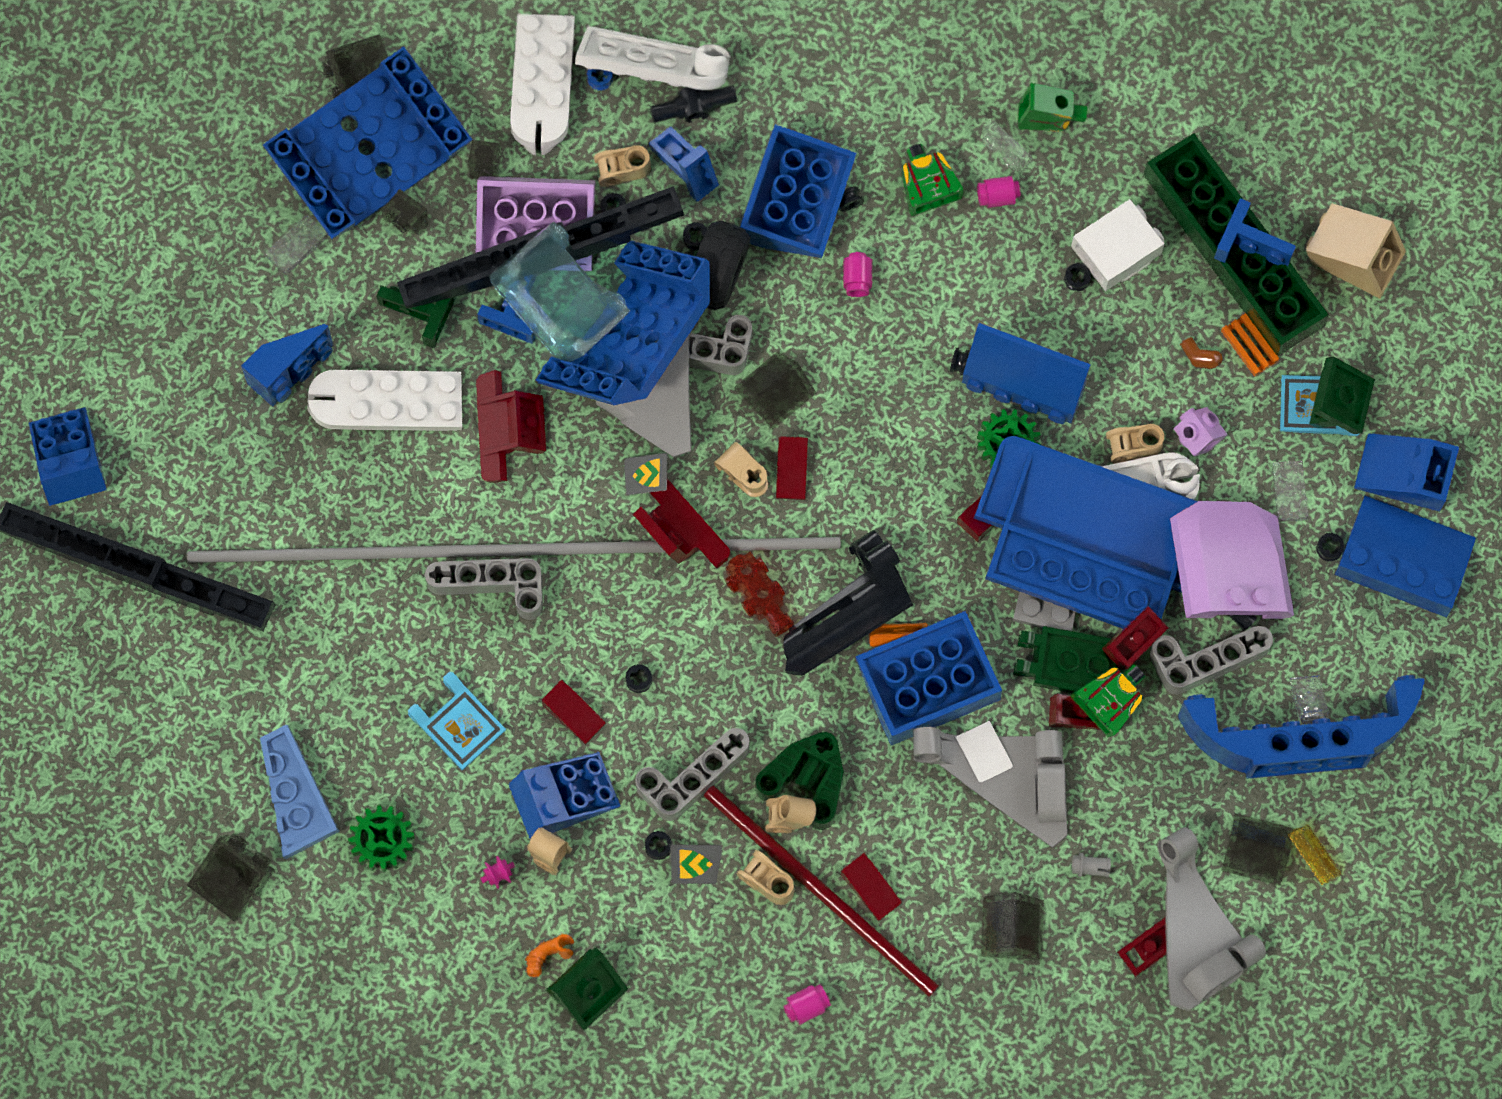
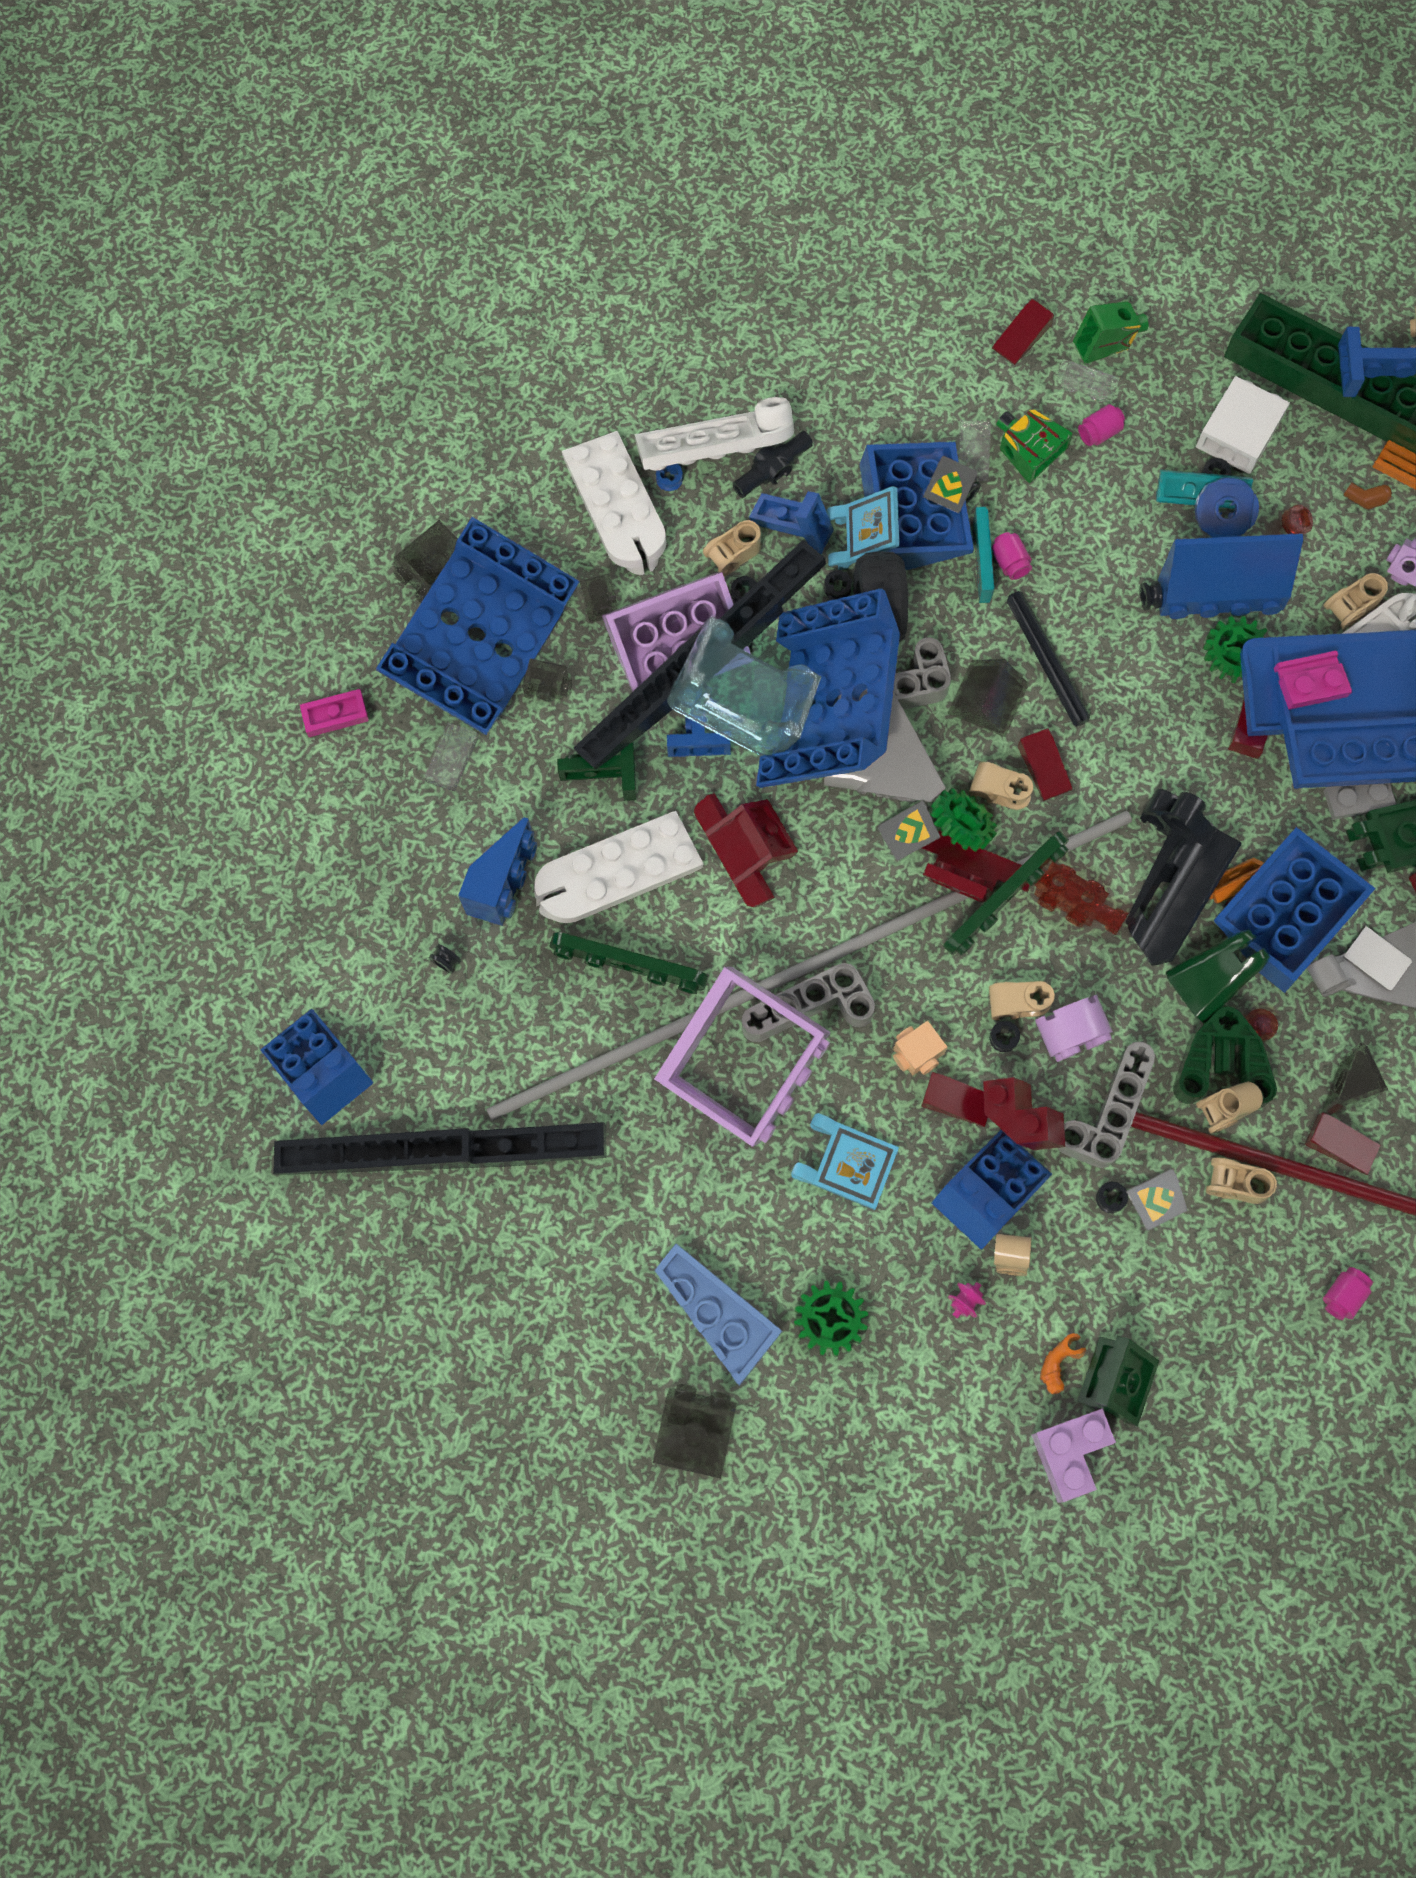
camera: 20 degrees left, 0 degrees up
none -> dark pink plate [300,689,369,737]
none -> black bush [428,944,462,974]
none -> dark green piece [549,932,708,994]
none -> lavender window [654,967,831,1147]
none -> medium azure flag [827,486,899,570]
none -> light nougat brick [893,1021,947,1076]
none -> dark grey sticker [923,456,977,513]
none -> green gear [930,788,997,852]
none -> dark green piece [943,831,1069,956]
none -> clear plate [958,420,991,481]
none -> teal tile [973,507,994,603]
none -> dark red brick [983,1077,1065,1150]
none -> tan piece [989,981,1055,1021]
none -> dark red slope [992,299,1054,365]
none -> black axle [1007,591,1090,727]
none -> lavender brick [1031,1409,1116,1503]
none -> lavender brick [1035,995,1113,1062]
none -> teal tile [1156,470,1253,509]
none -> dark green piece [1166,929,1270,1023]
none -> blue plate [1195,477,1259,538]
none -> tile [1245,1009,1278,1043]
none -> dark pink plate [1274,651,1352,709]
none -> clear red tile [1281,505,1313,535]
none -> clear smoke slope [1321,1043,1388,1116]

